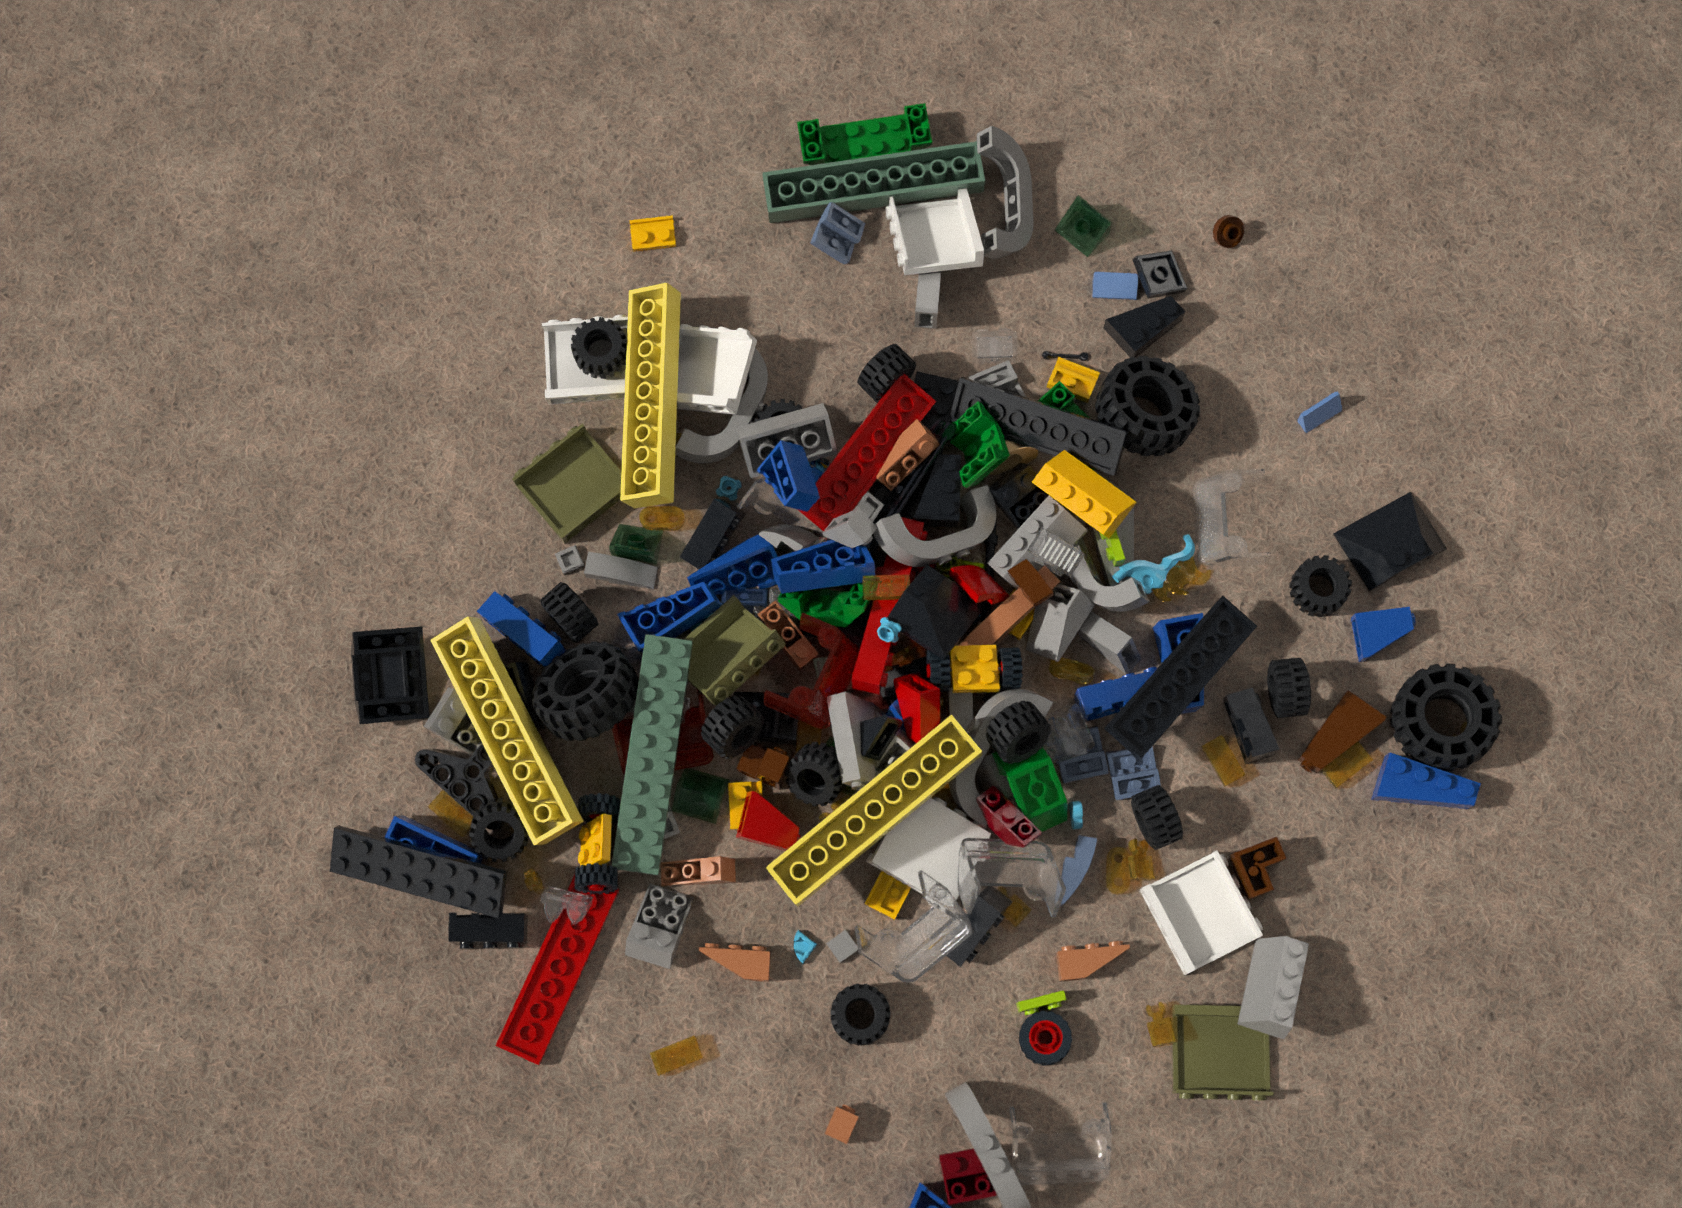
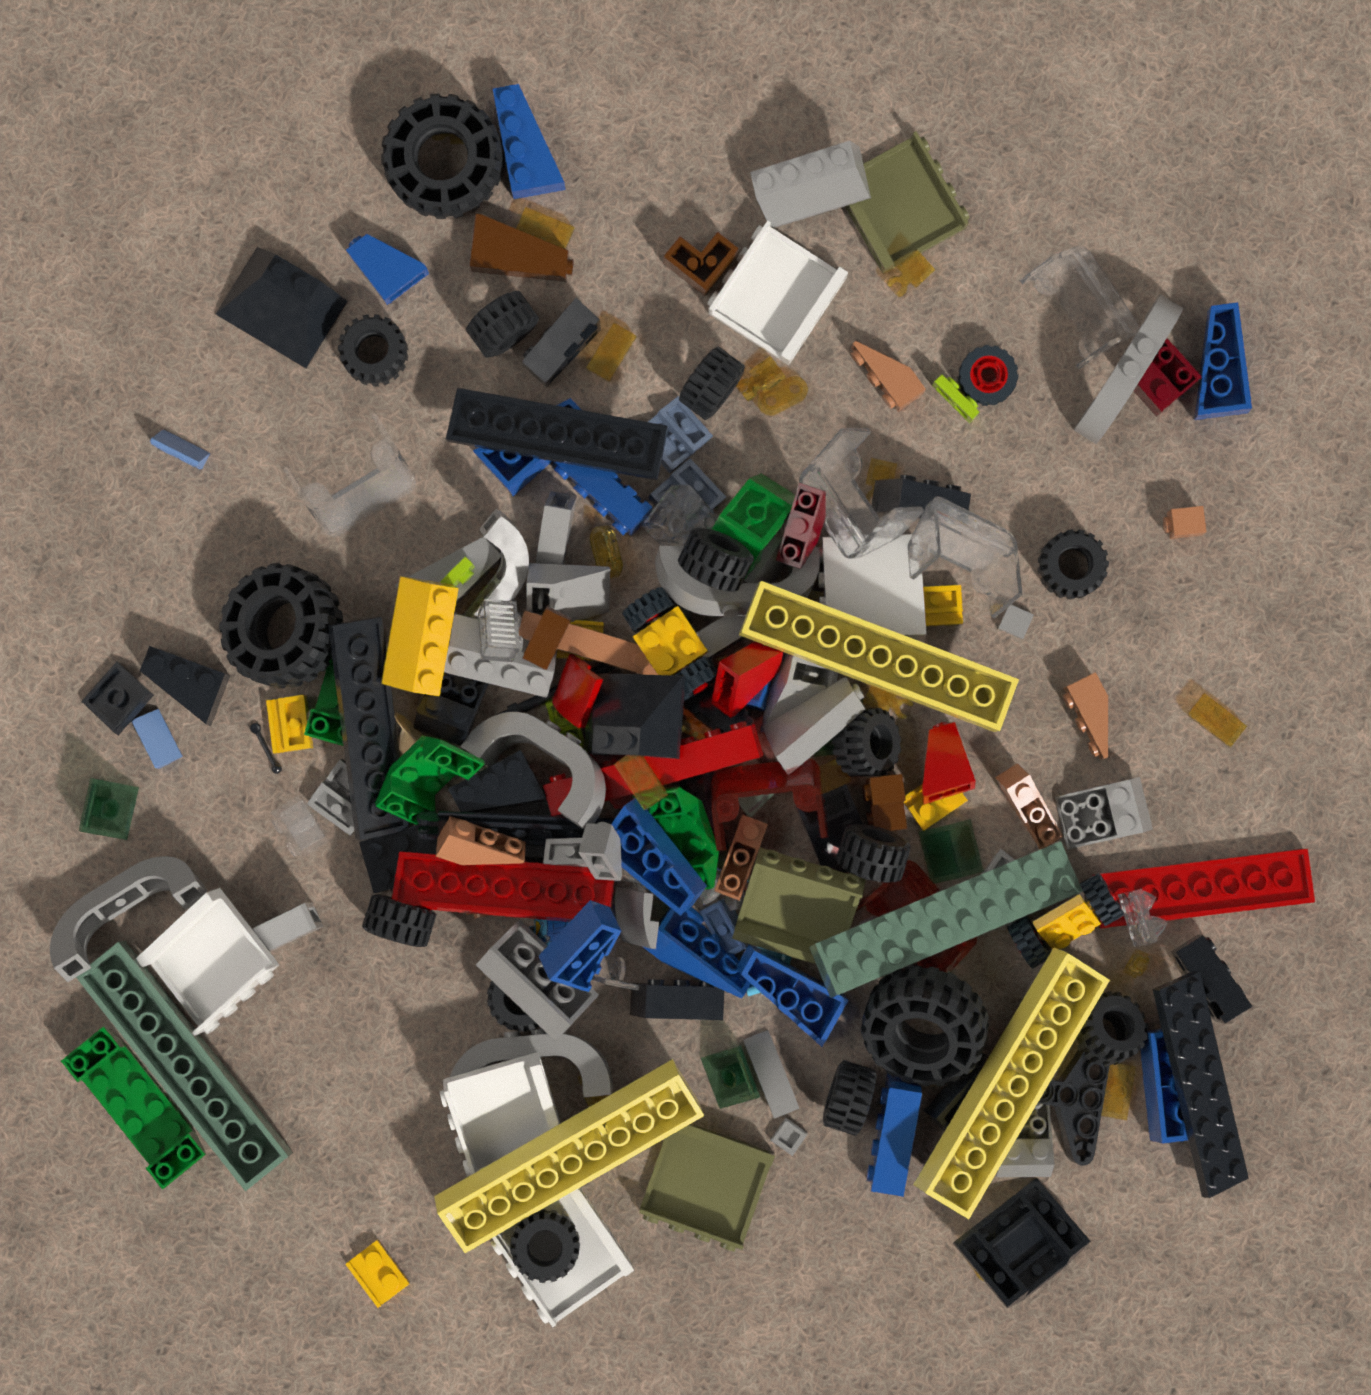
camera: 125 degrees left, 10 degrees up
clear yellow plate [639,506,685,531] -> none
medium azure plate [716,476,742,501] -> none
medium azure tile [794,930,817,963] -> none
sand blue slope [810,202,865,264] -> none
black slope [860,715,903,761] -> none
medium azure plate [877,617,902,642] -> none
sand blue slope [1057,835,1097,906] -> none
medium azure tile [1068,801,1083,830] -> none
piece [1112,534,1211,602] -> none
reddish brown plate [1213,215,1245,248] -> none

